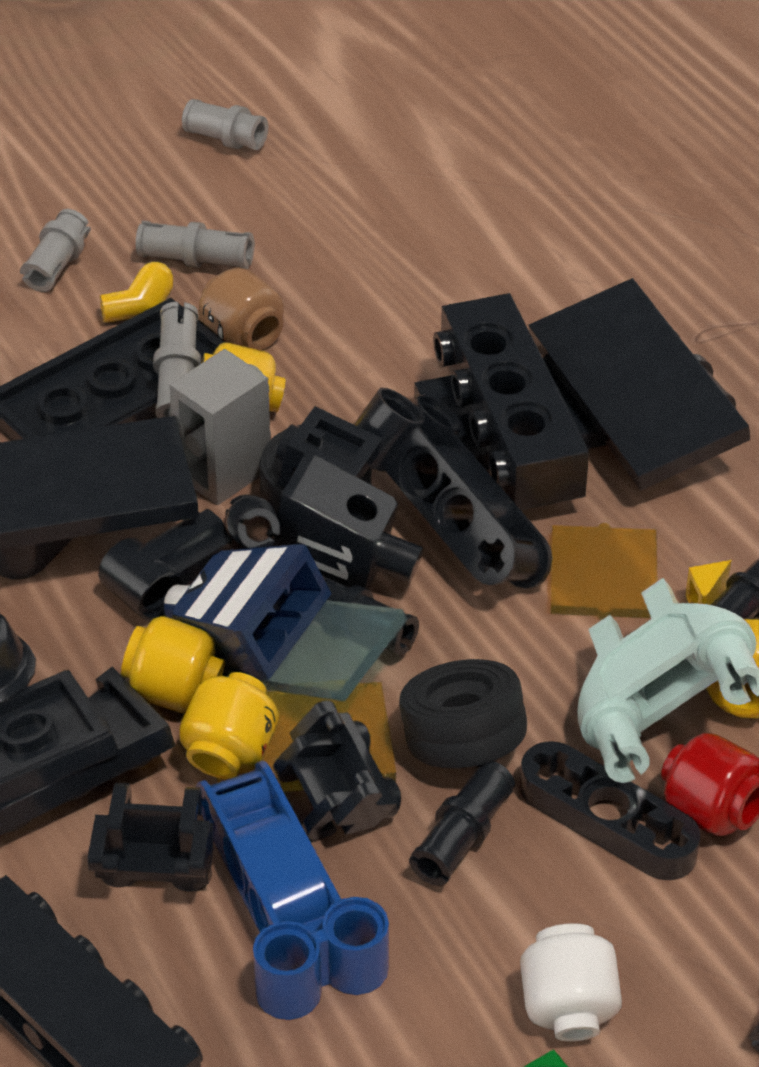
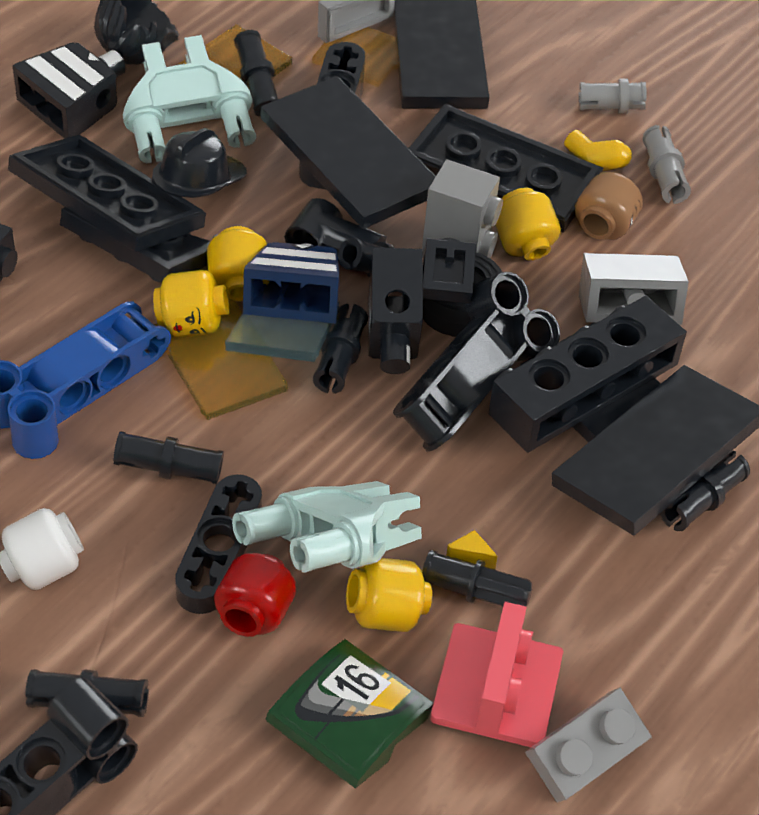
camera: 65 degrees right, 5 degrees up
black piece [87,783,214,892] -> none
light grey pin [153,302,201,418] -> none
black piece [273,701,401,840] -> none
black tyre [399,659,527,768] -> none
clear yellow piece [551,523,658,620] -> none
none -> light grey brick [579,253,689,325]

